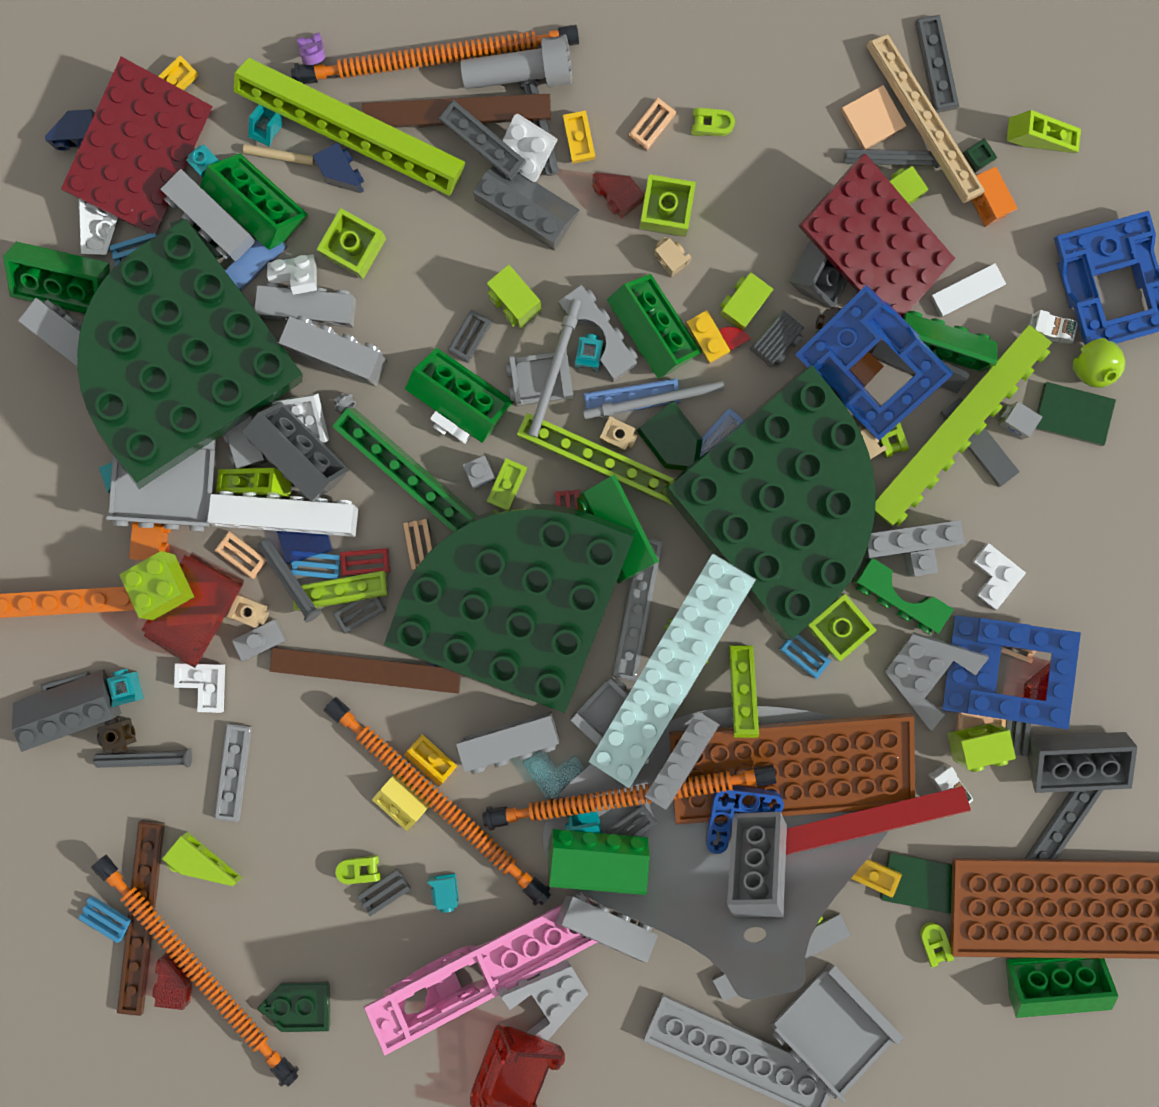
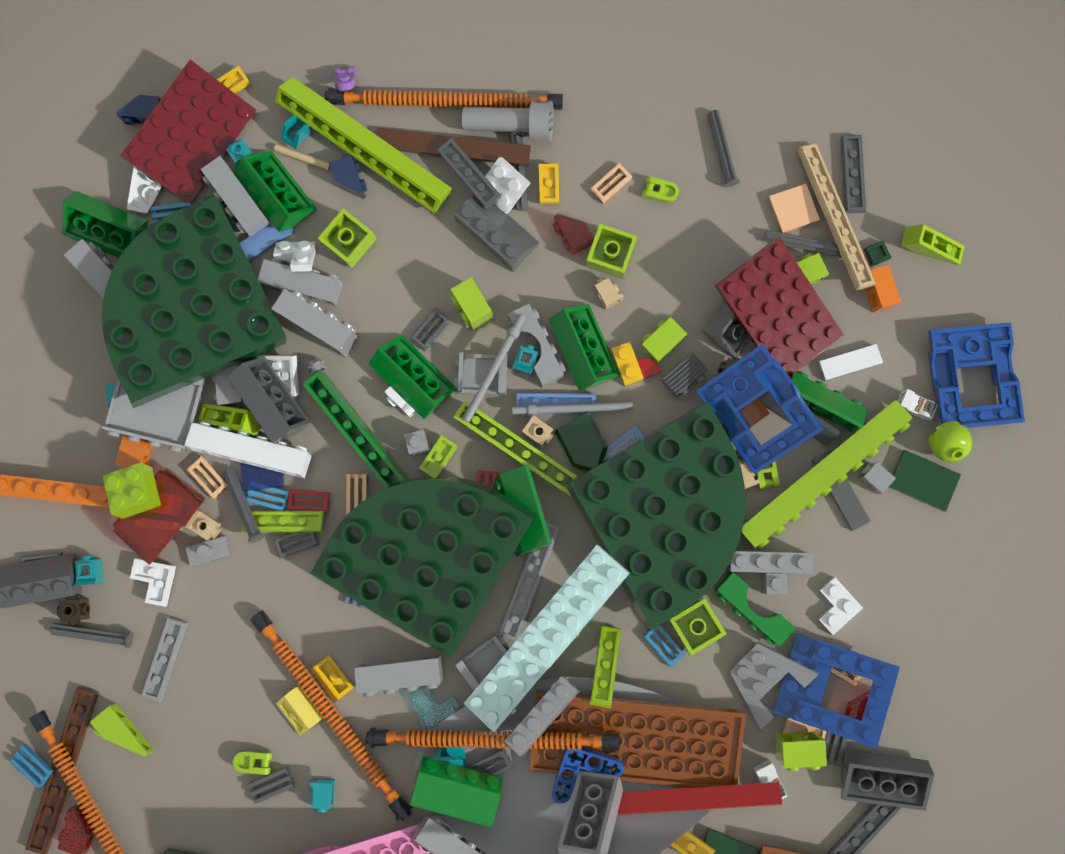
camera: 15 degrees right, 5 degrees down
reddish brown tile [269,647,461,694] -> none
none -> dark grey axle [708,110,740,187]

